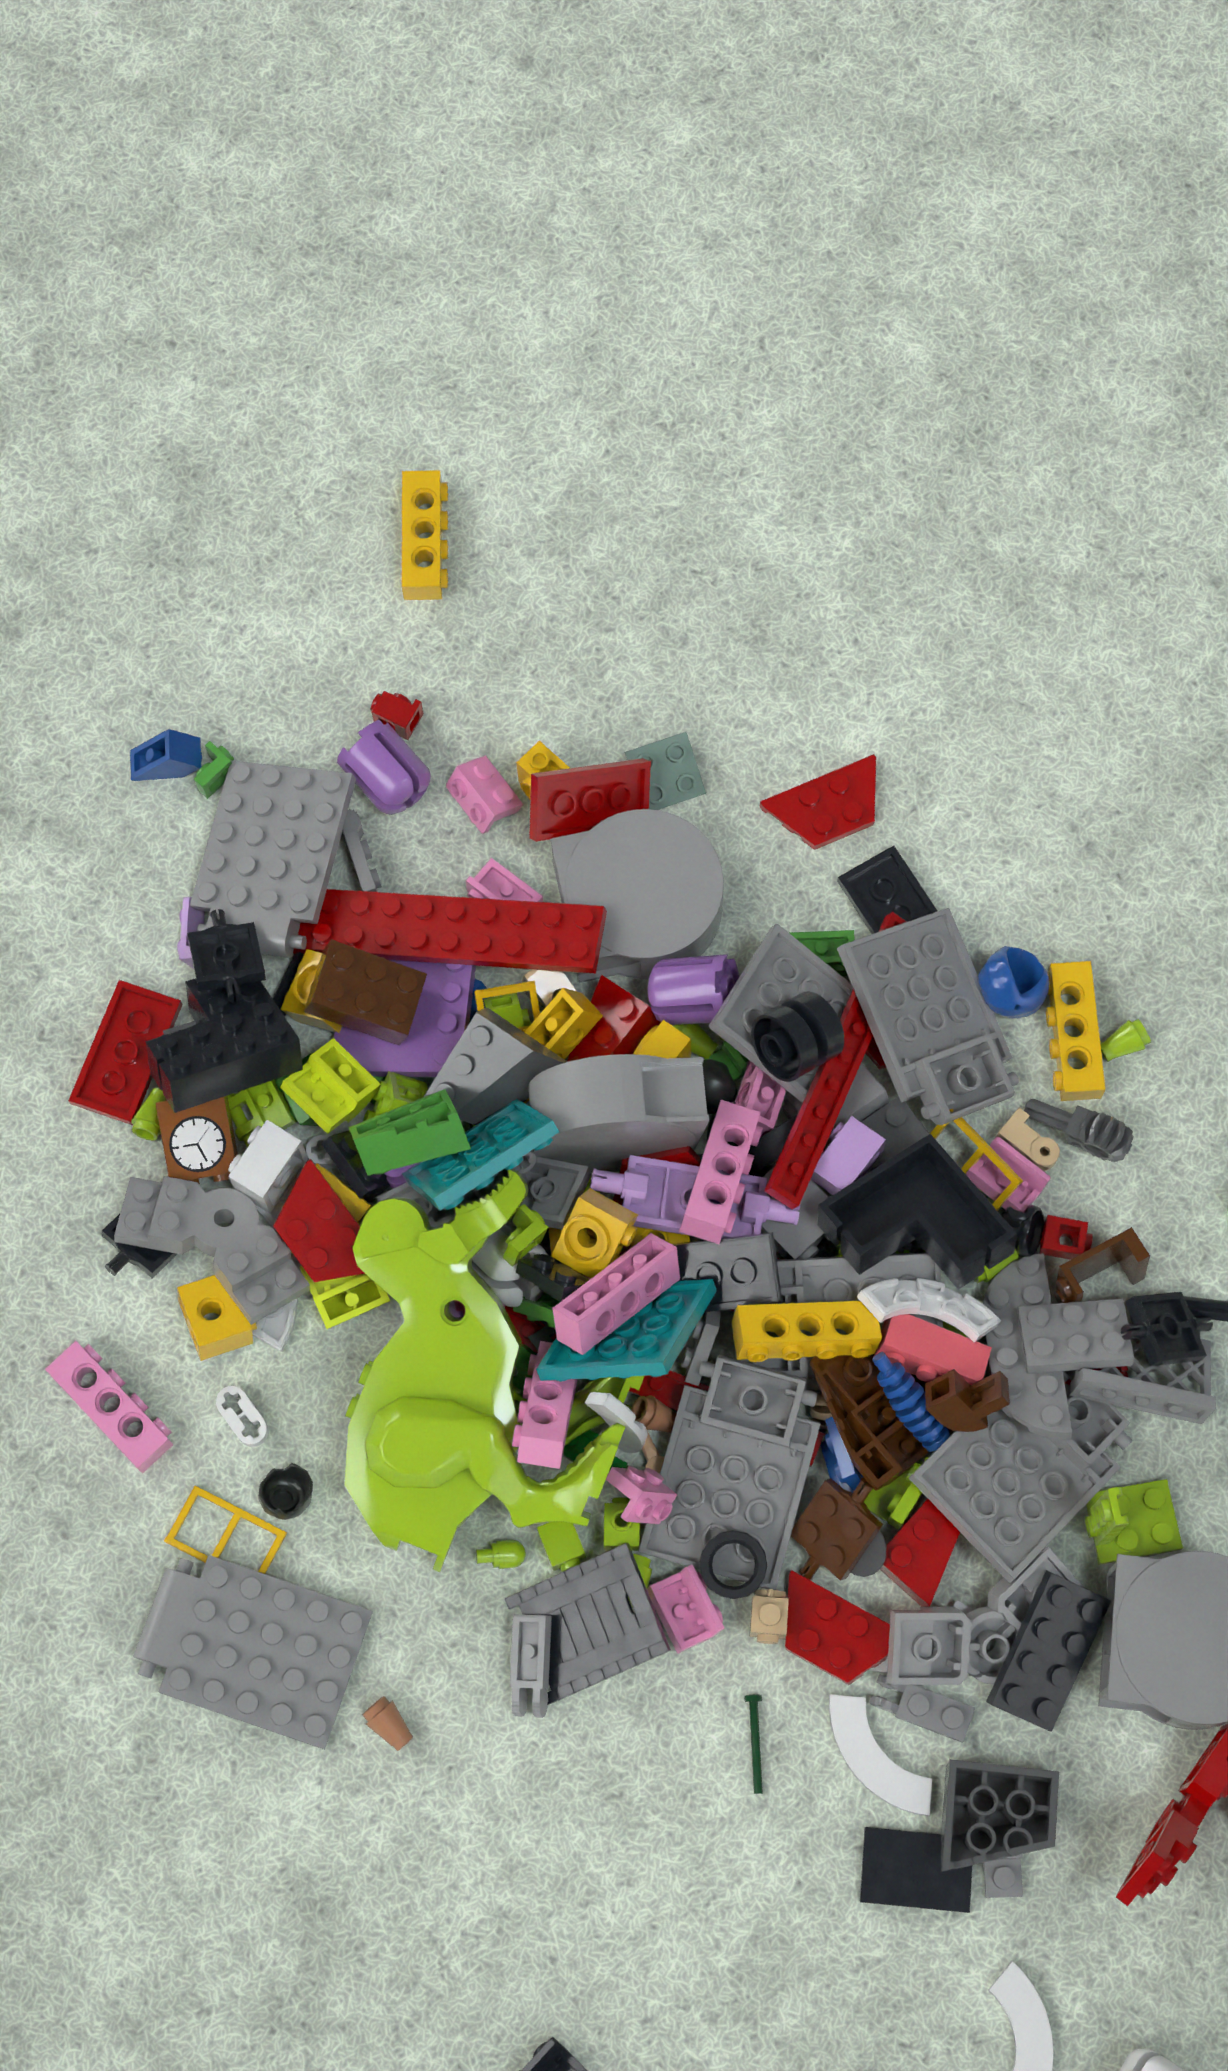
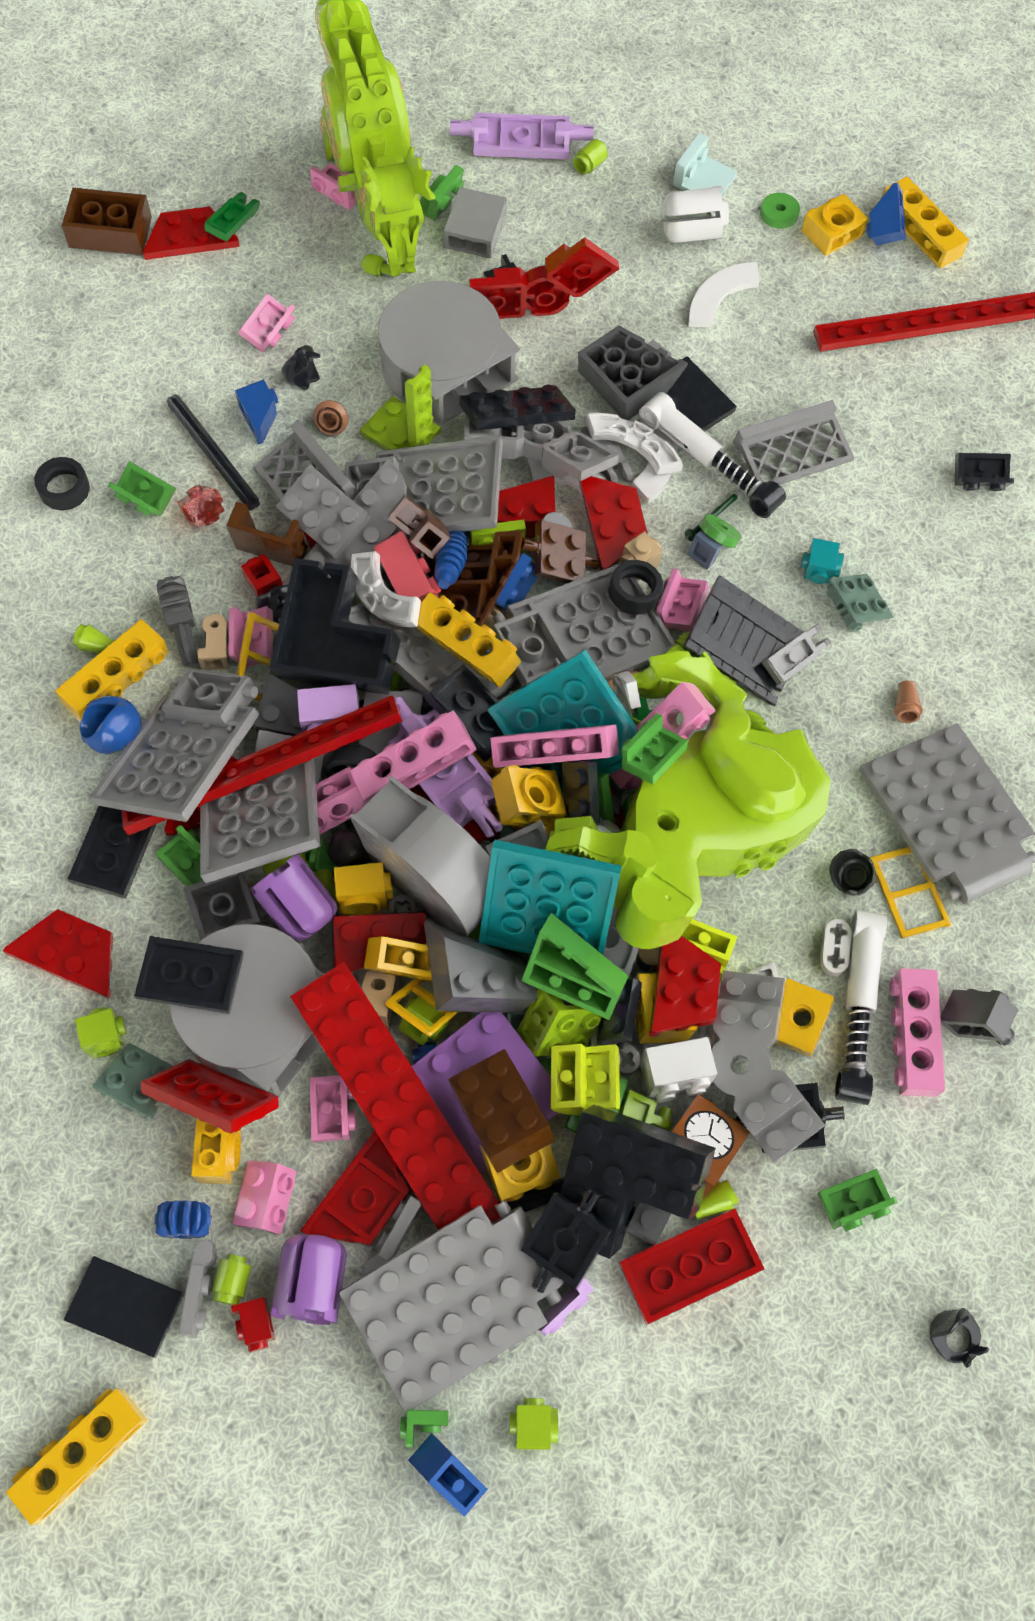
camera: 140 degrees left, 5 degrees down
bright pink bracket [606,1466,678,1524] -> none
black wheel [751,991,844,1082] -> none
black plate [1120,1292,1213,1367] -> none
none -> black tile [63,1256,185,1358]
none -> lime brick [75,1007,127,1058]
none -> black tile [134,936,244,1014]
none -> blue gear [154,1200,212,1239]
none -> clear red brick [177,484,225,528]
none -> light grey hinge [179,1239,218,1338]
none -> flat silver brick [183,872,262,940]
none -> lime brick [212,1254,252,1305]
none -> red wing [300,1131,410,1246]
none -> nougat cone [313,400,348,436]
none -> lime brick [509,1398,558,1450]
none -> white tile [585,413,683,475]
none -> bright green bracket [621,713,688,785]
none -> piece [639,392,786,518]
none -> sand blue tile [687,530,722,570]
none -> bright green piece [699,514,742,548]
none -> light grey fence [733,400,855,485]
none -> teal brick [801,538,844,584]
none -> bright green bracket [817,1169,898,1232]
none -> sand green hinge [827,574,893,632]
none -> piece [835,910,887,1105]
none -> dark grey brick [940,988,1018,1046]

